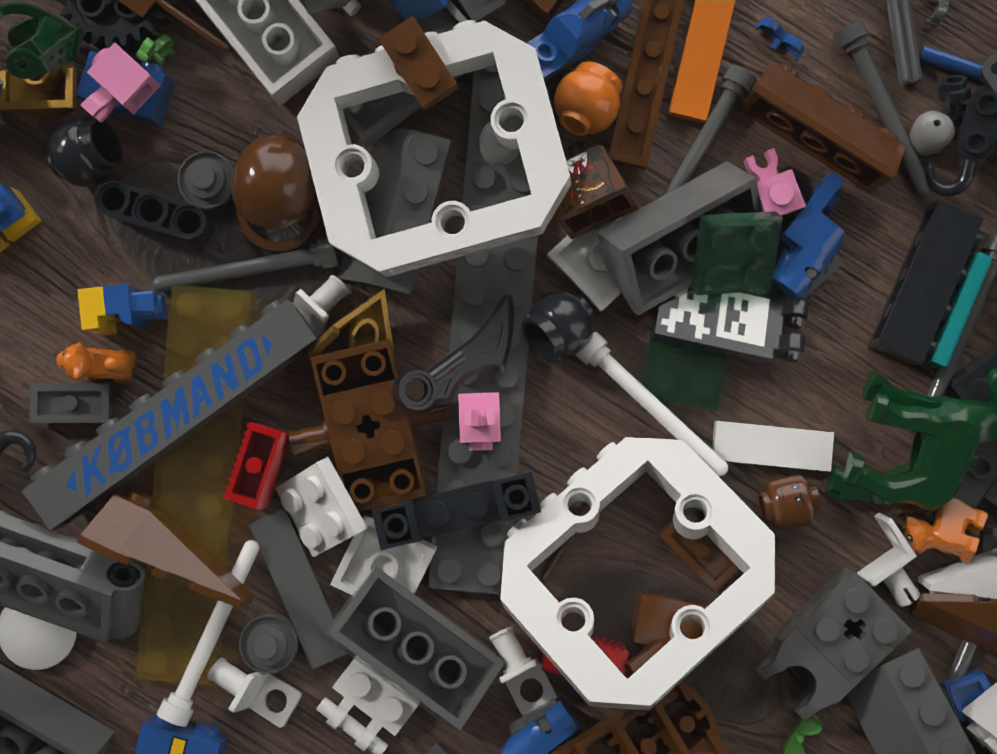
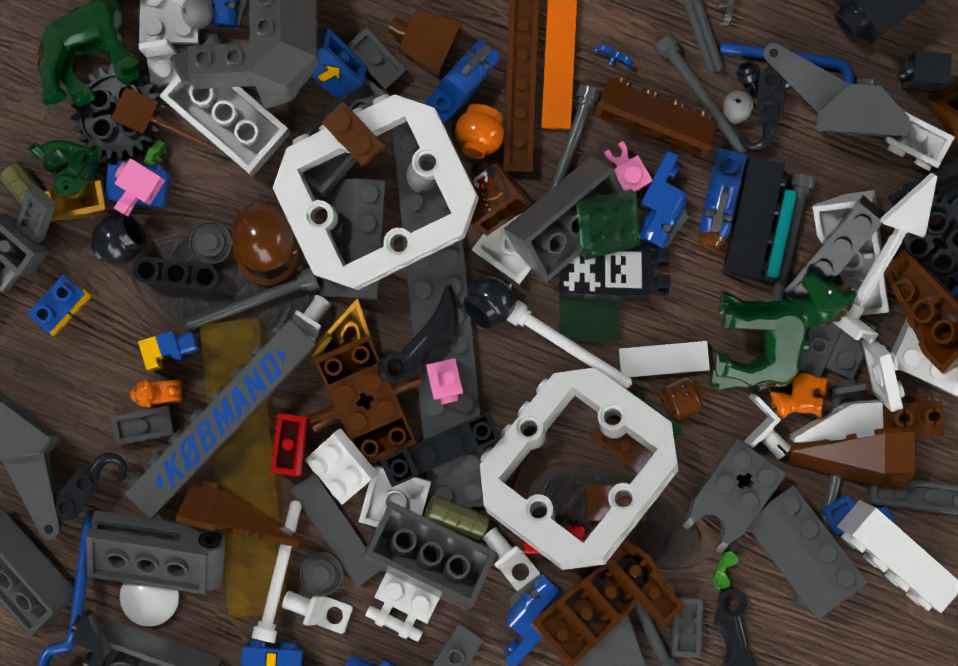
camera: 10 degrees left, 0 degrees up
none -> olive axle [424,495,489,541]
none -> blue plate [697,148,747,250]

